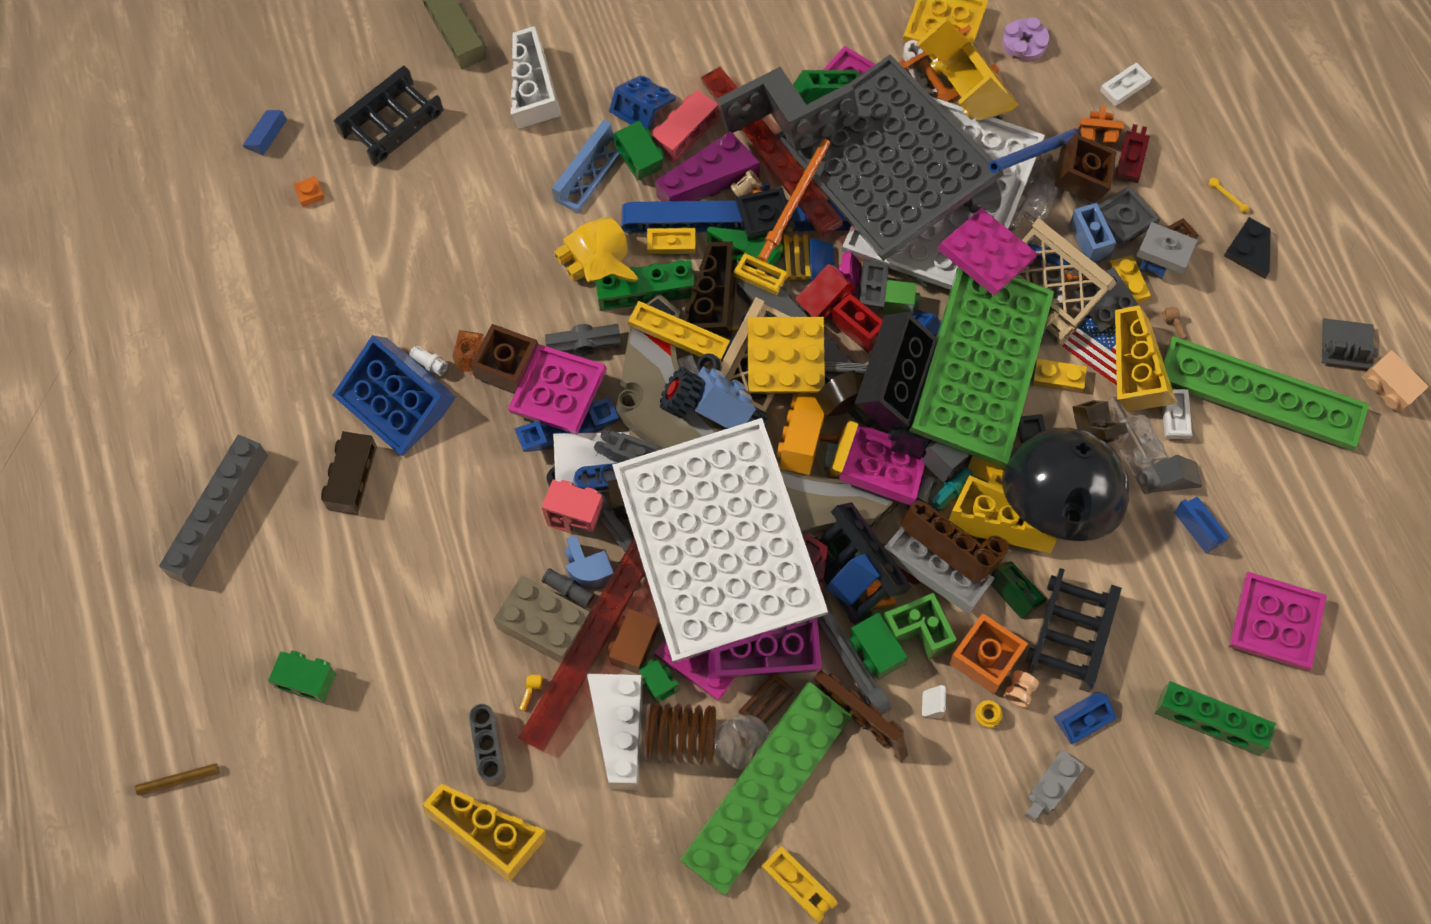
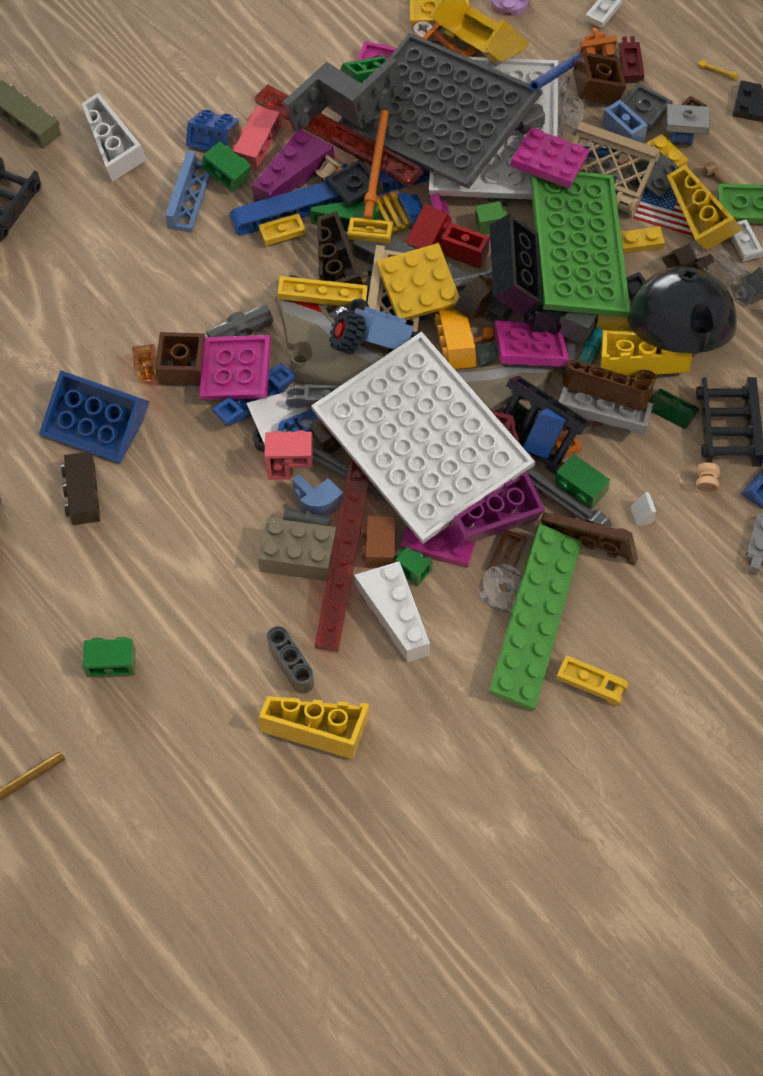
camera: 20 degrees left, 5 degrees down
white pin [409,345,448,376] -> none
yellow hand [519,674,543,711] -> none
yellow hips [554,217,638,282] -> none
green brick [595,260,695,311] -> none
reddish brown piece [644,701,716,766] -> none
yellow tile [827,421,858,479] -> none
dark grey hinge [857,260,889,316] -> none
bright green brick [883,593,957,660] -> none
orange brick [949,613,1028,695] -> none
yellow plate [975,700,1003,728] -> none

